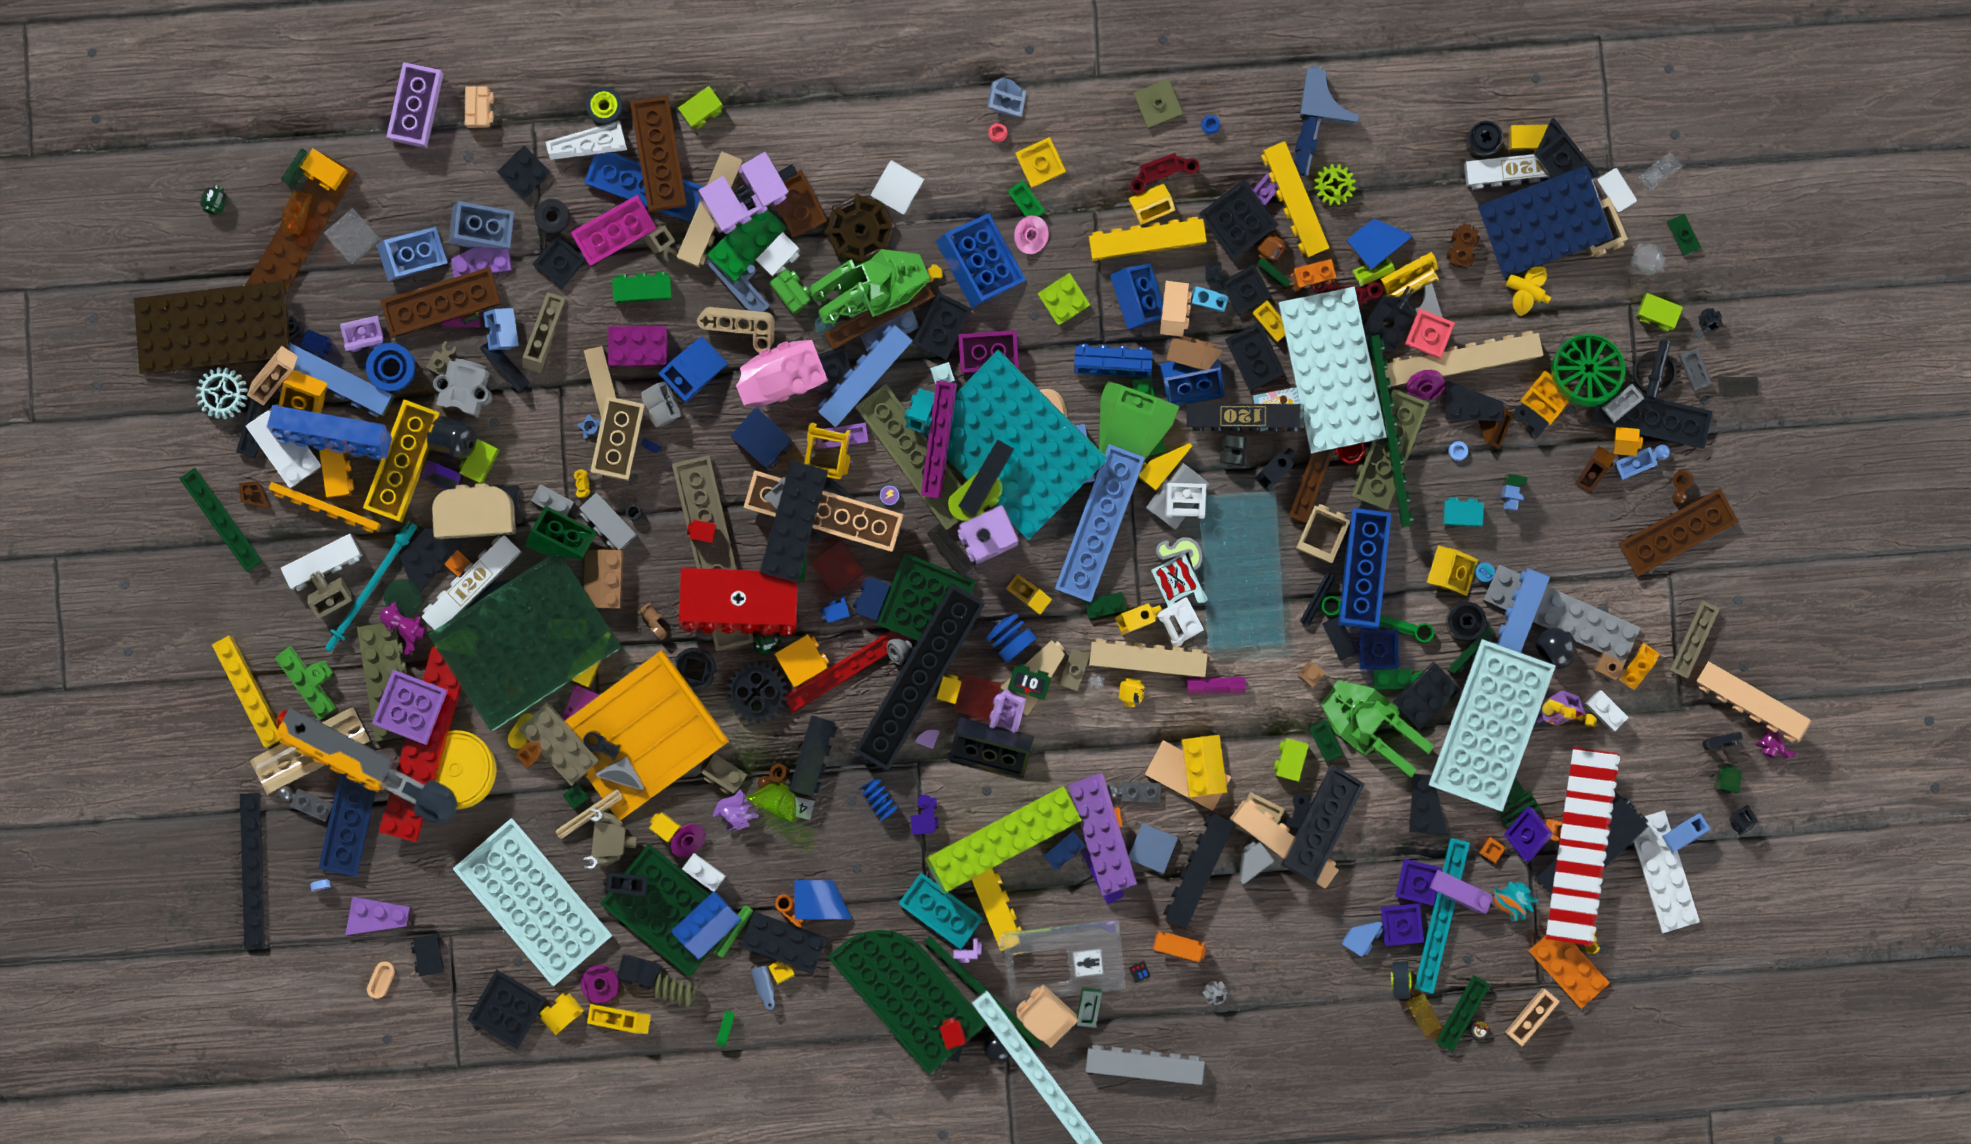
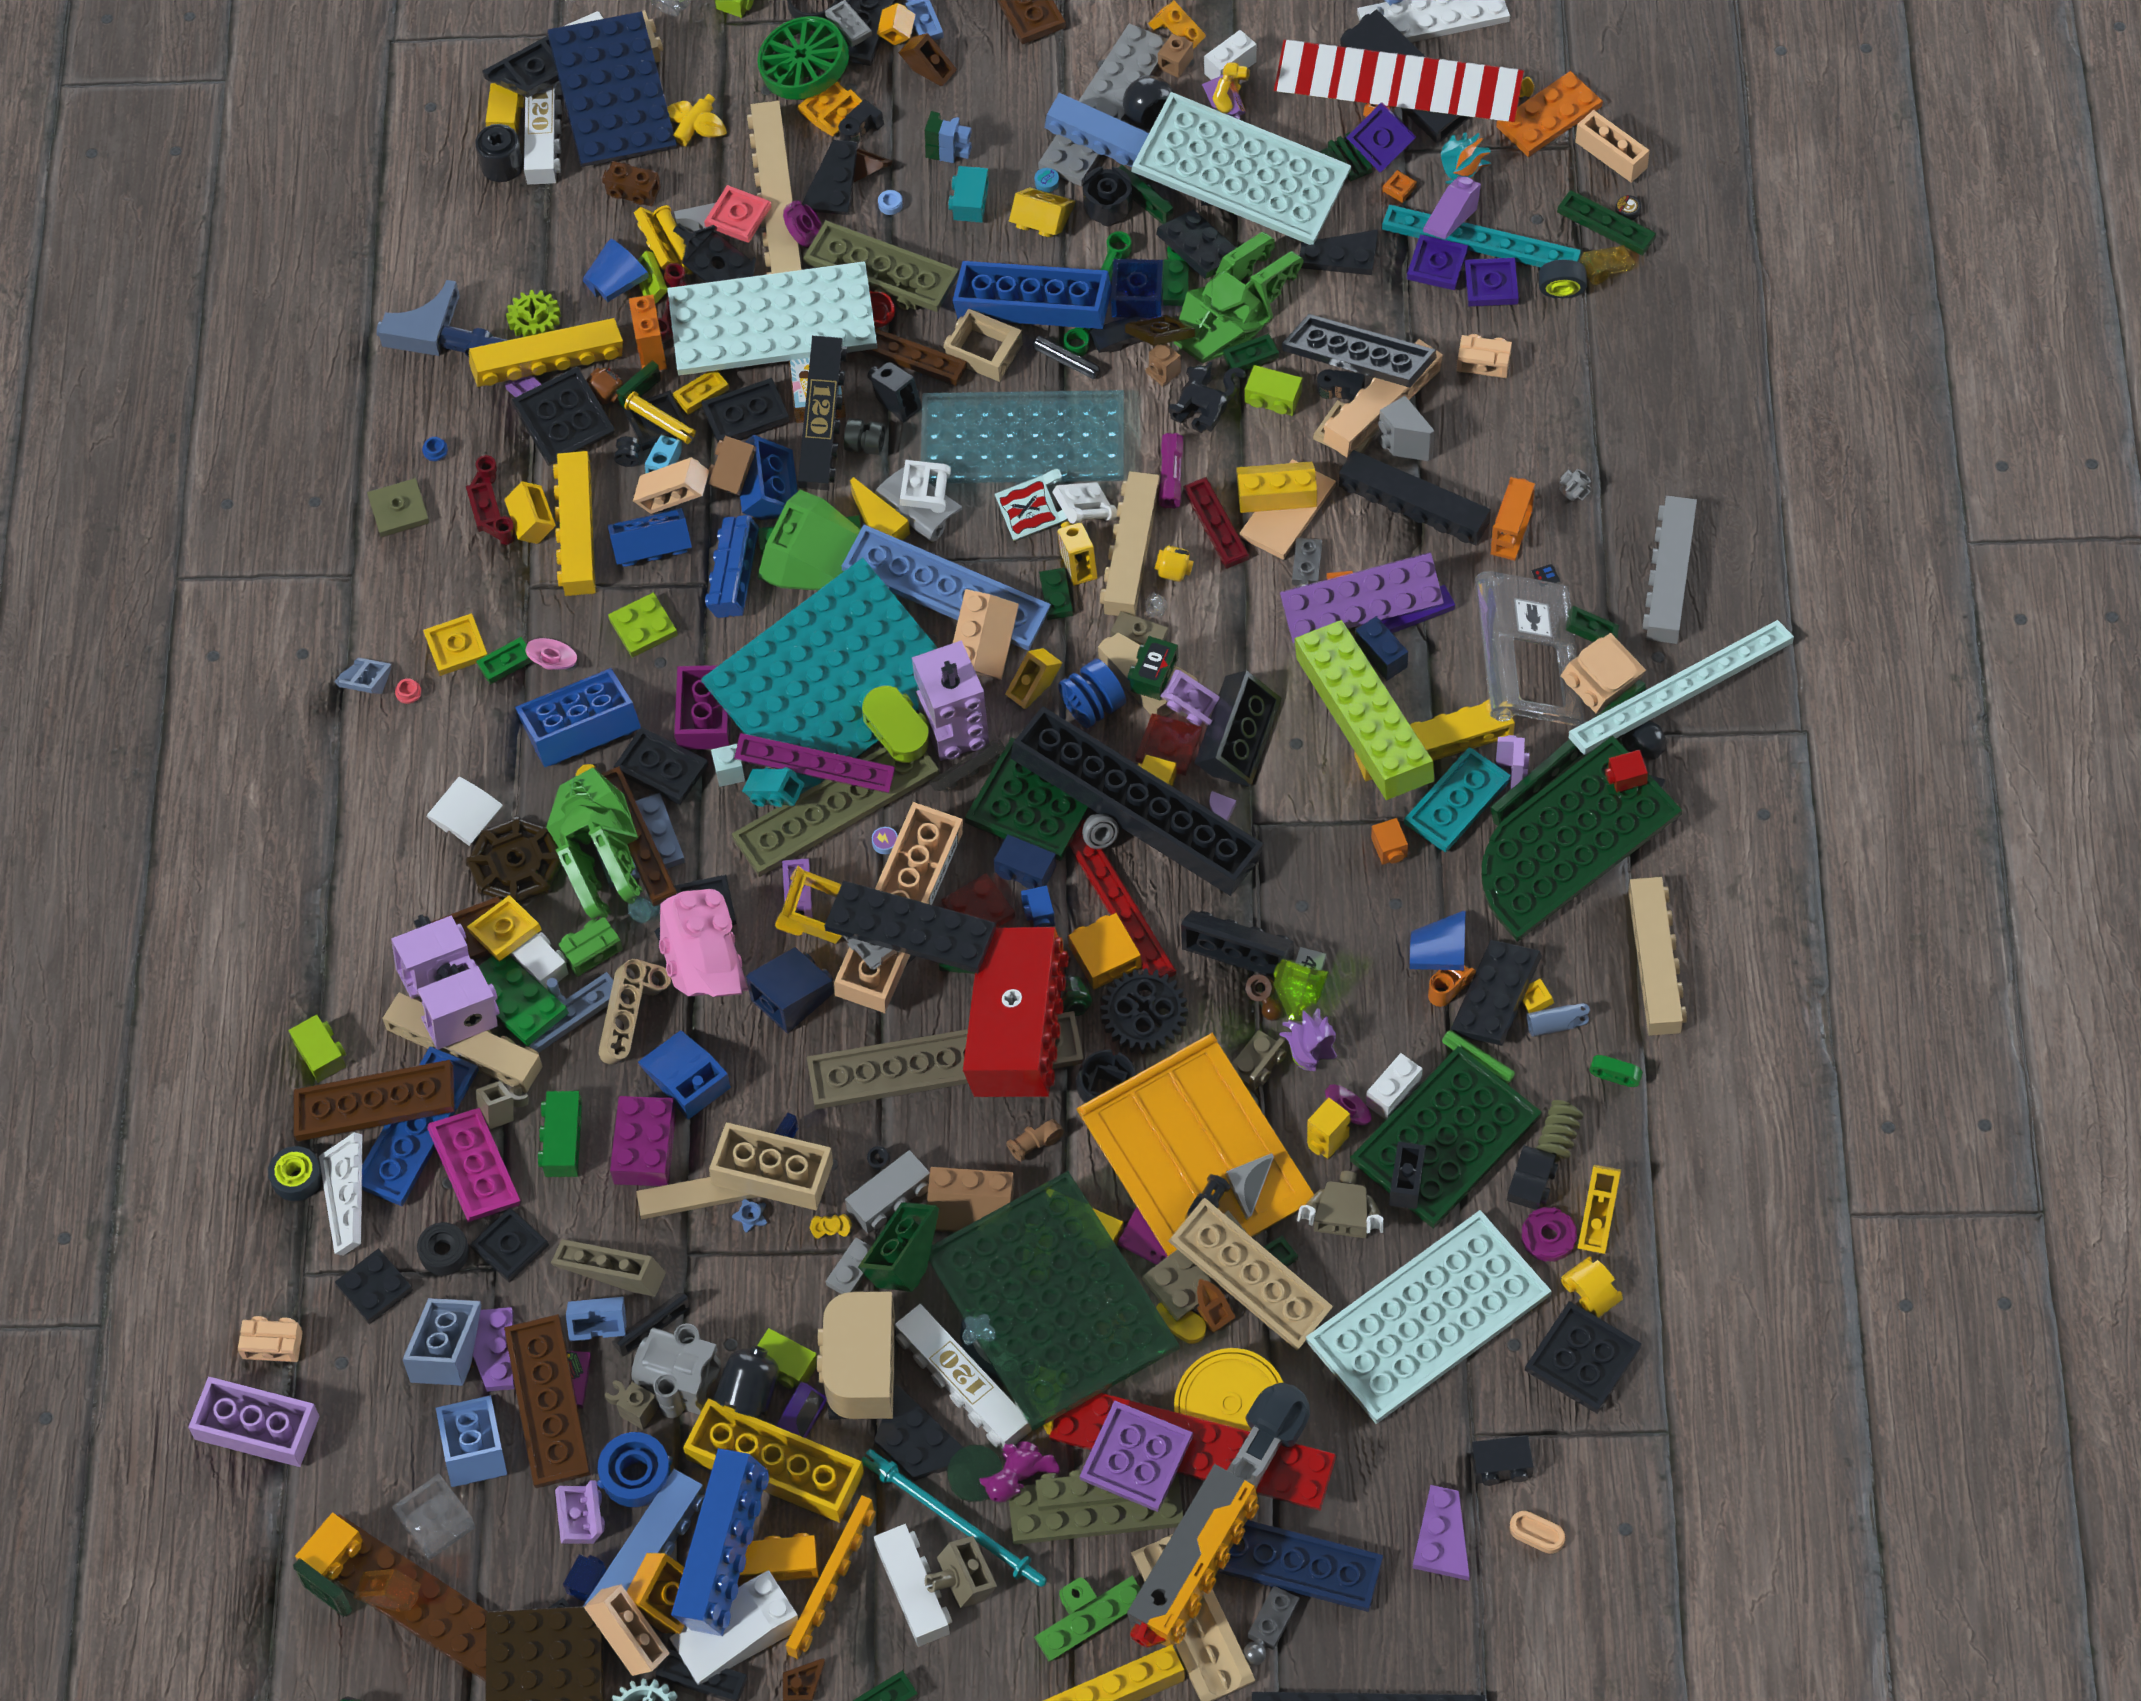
camera: 85 degrees left, 25 degrees down
light blue tile [310,879,331,891] -> none
orange plate [445,550,472,577] -> none
tan axle [556,790,623,839] -> none
light grey brick [641,381,680,427] -> none
blue slope [671,891,742,959] -> none
red brick [687,519,717,544] -> none
medium blue brick [818,324,912,427] -> none
blue piece [858,779,898,822] -> none
dark purple brick [911,795,939,835] -> none
black tile [958,439,1015,516] -> none
sand blue tile [1128,823,1178,874] -> none
animal [1155,537,1203,571] -> none
medium blue slope [1341,921,1383,957] -> none
dark green plate [1370,335,1413,528] -> none
none -> yellow tile [467,895,542,962]
none -> yellow pin [624,391,696,444]
none -> light nougat slope [953,589,1019,680]
none -> clear light blue piece [962,1314,996,1345]
none -> dark brown tile [1125,315,1195,346]
none -> black animal [1168,362,1246,433]
none -> tan plate [1168,1198,1333,1350]
none -> dark red tile [1183,477,1249,569]
none -> orange brick [1371,818,1408,865]
none -> light nougat brick [1457,334,1512,378]
none -> tan brick [1628,877,1687,1036]

